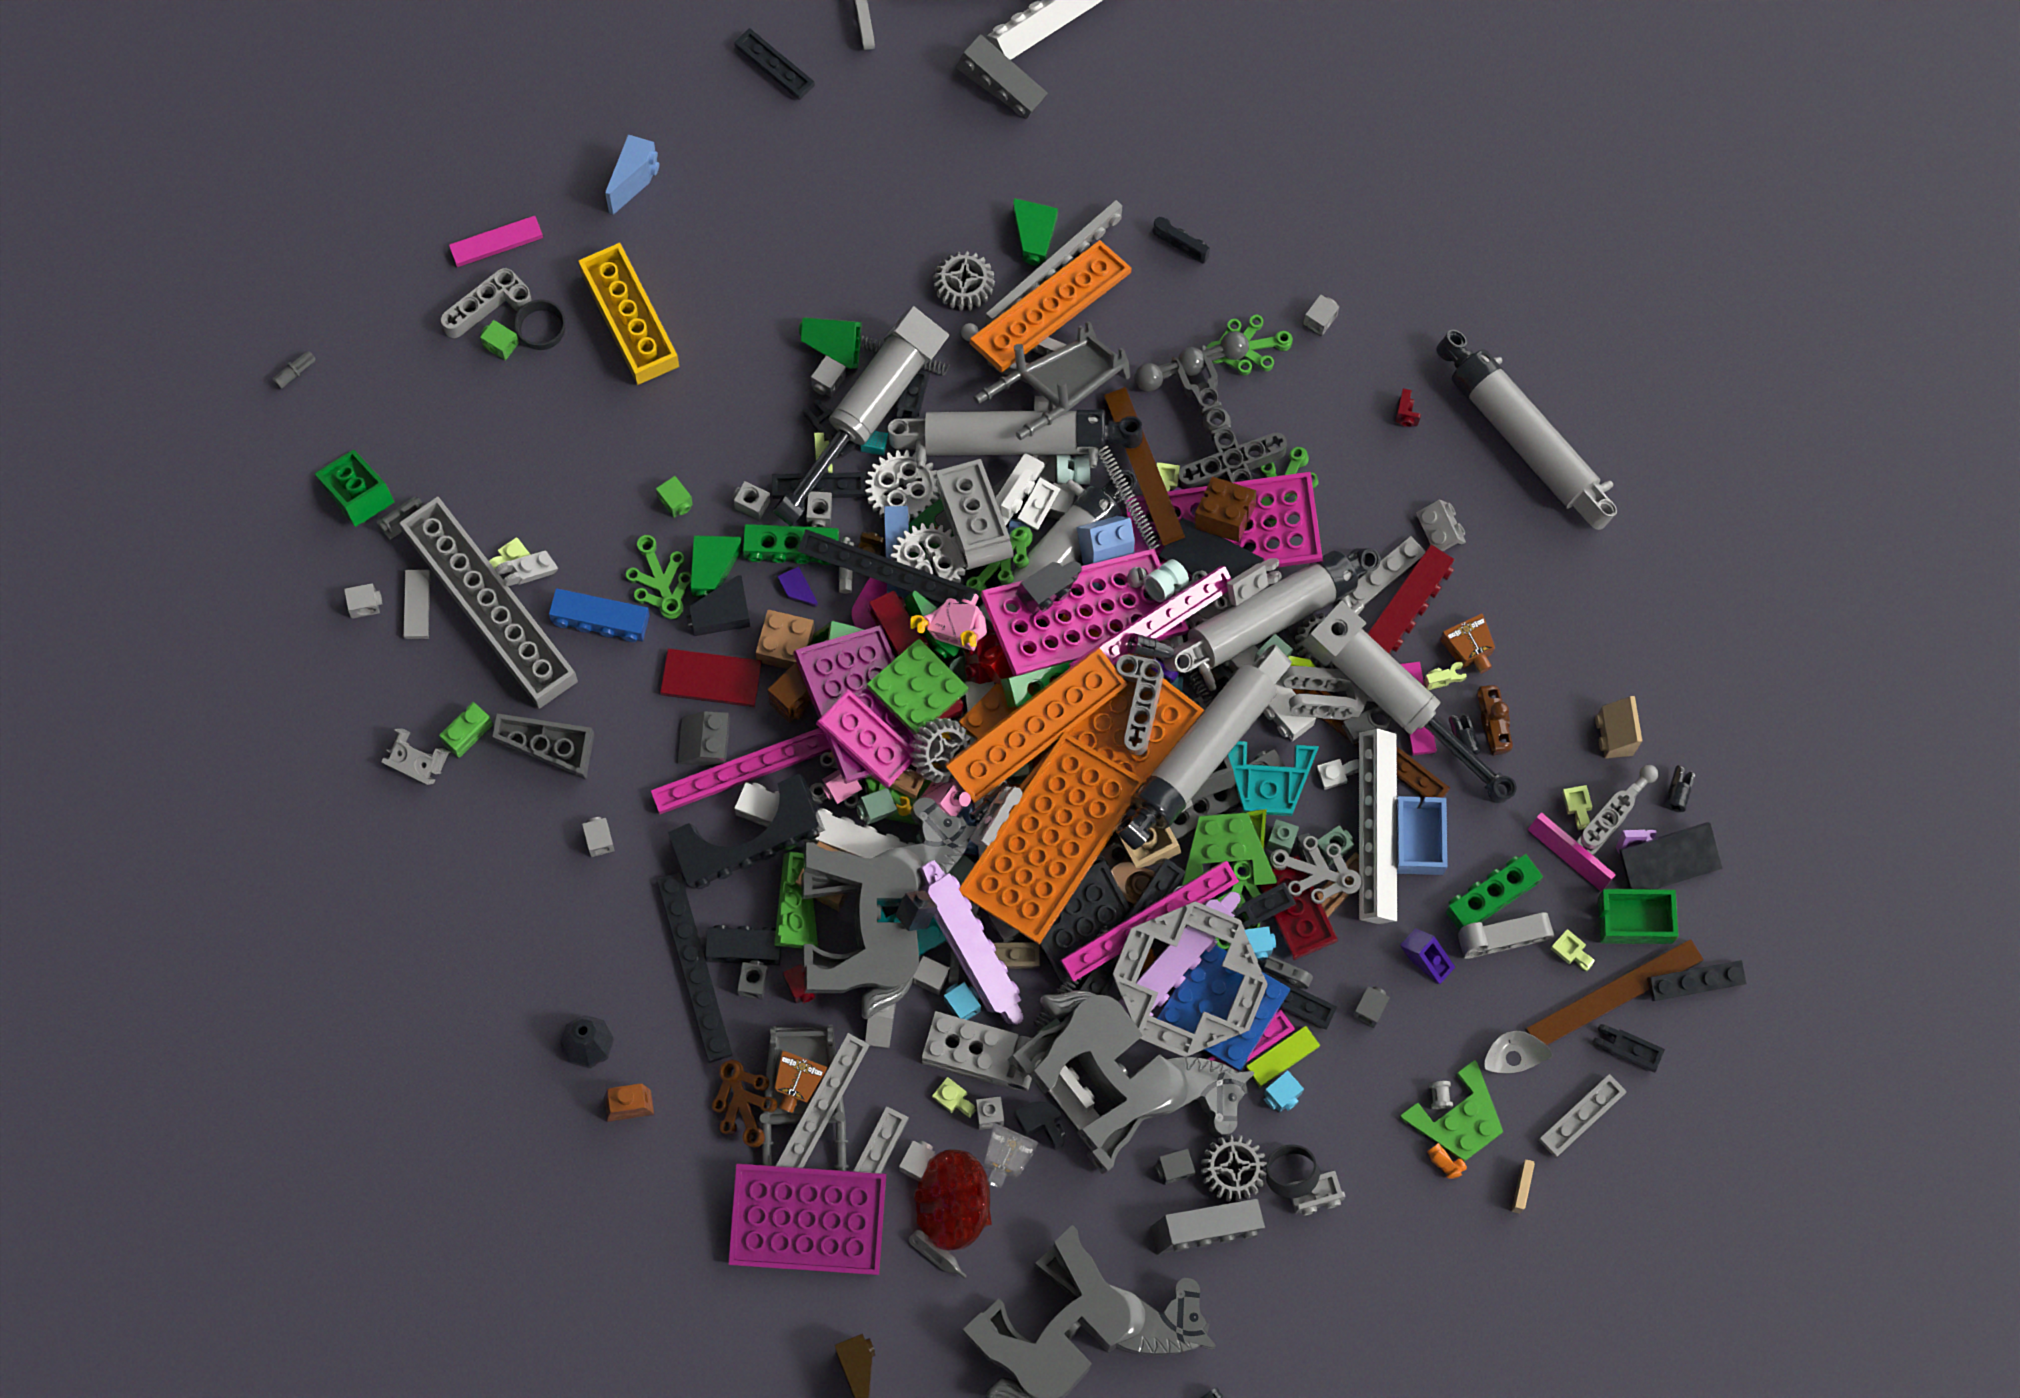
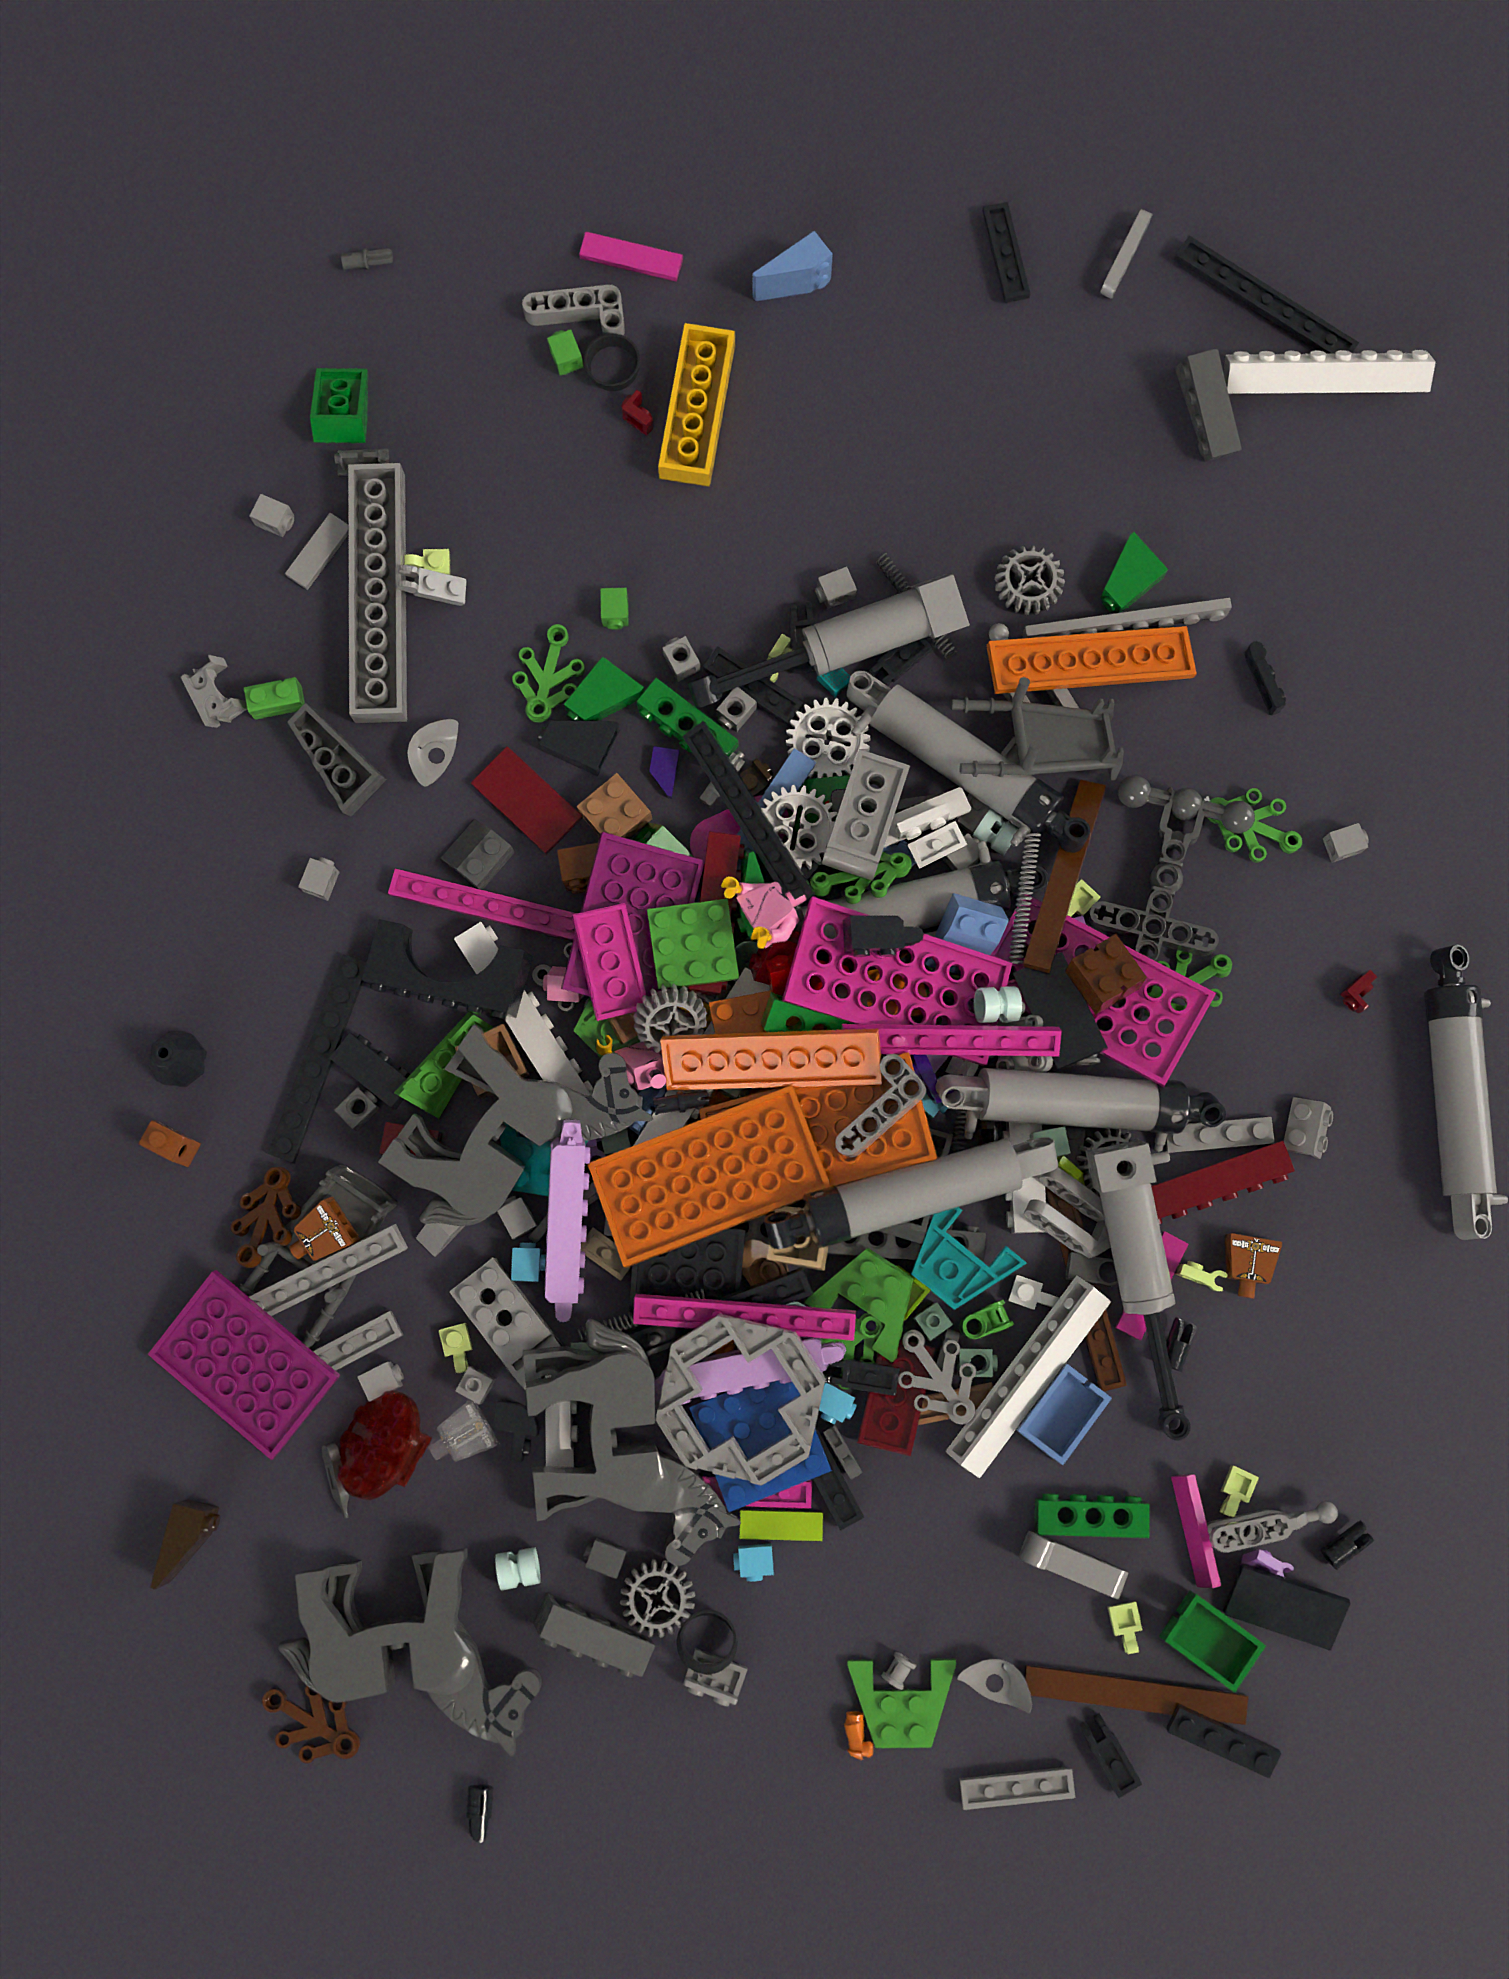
camera: 40 degrees right, 10 degrees up
blue brick [549,588,650,642] -> none
green slope [799,317,862,368] -> none
sand green brick [856,788,897,825] -> none
black brick [895,890,938,931] -> none
light grey hinge [970,786,1023,846] -> none
light grey hinge [1127,567,1147,588] -> none
black hinge [1127,633,1175,659] -> none
light grey hinge [1227,558,1282,606] -> none
dark grey brick [1353,986,1390,1028] -> none
dark purple slope [1400,928,1455,984] -> none
reddish brown piece [1477,685,1513,756] -> none
tan tile [1511,1159,1535,1214] -> none
tan slope [1595,696,1642,758] -> none
none -> light grey piece [407,719,458,786]
none -> light aqua wheel [495,1547,541,1590]
none -> dark red bracket [621,390,653,436]
none -> bright green piece [959,1299,1014,1339]

